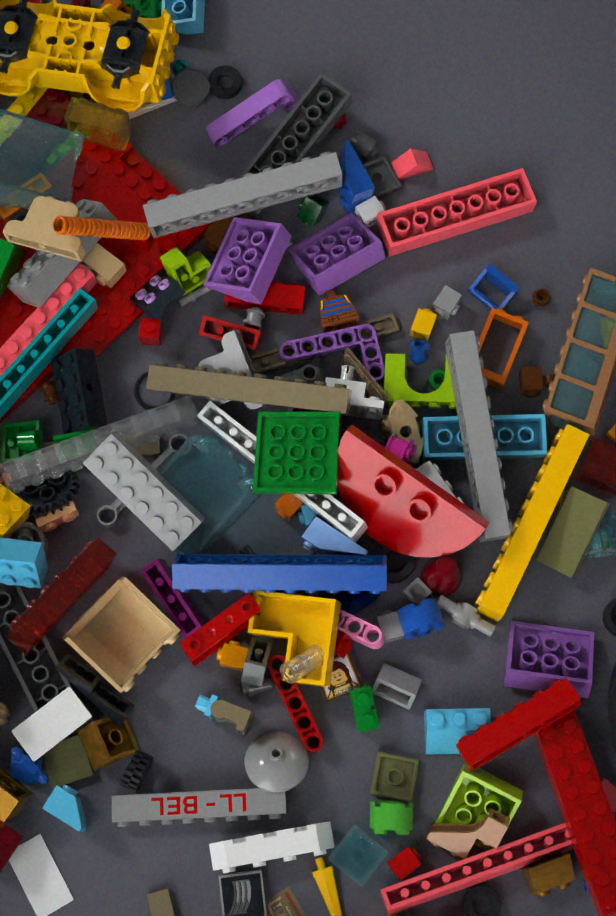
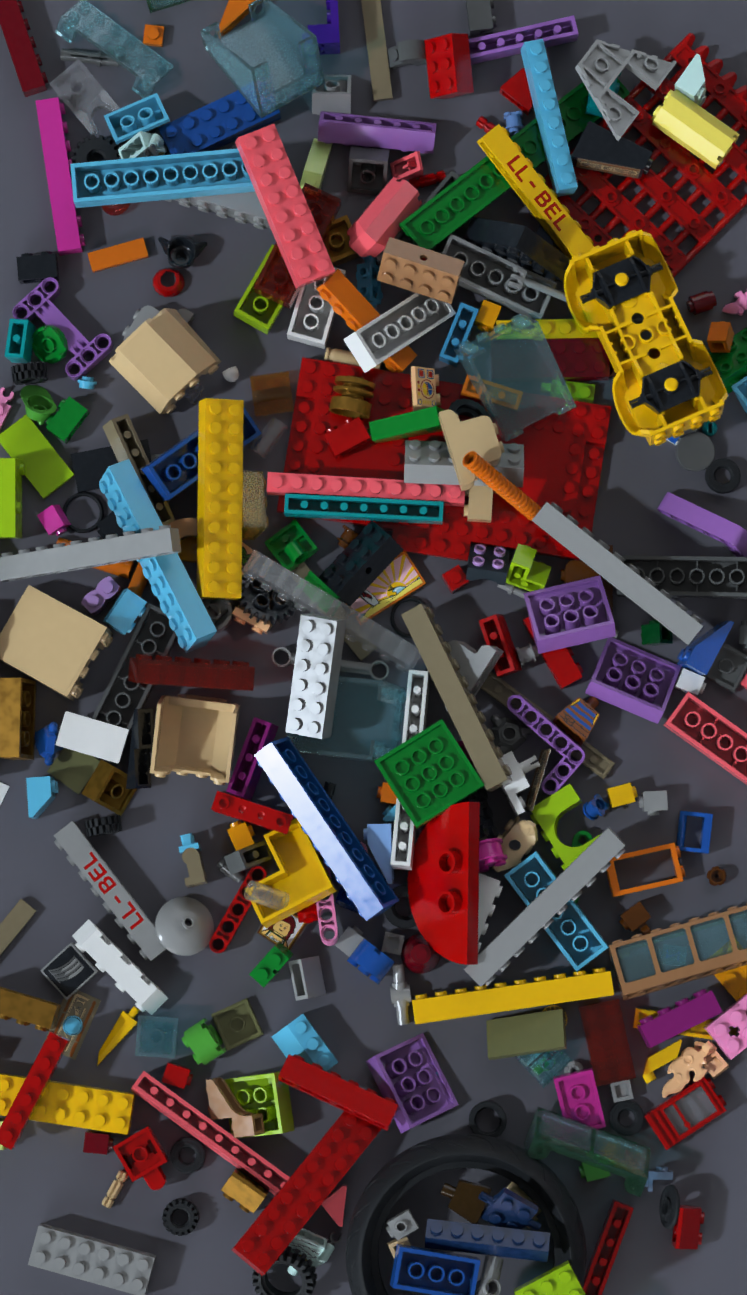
camera: 60 degrees right, 10 degrees up
clear yellow brick [64,97,132,151] -> none
none -> tile [346,551,426,626]

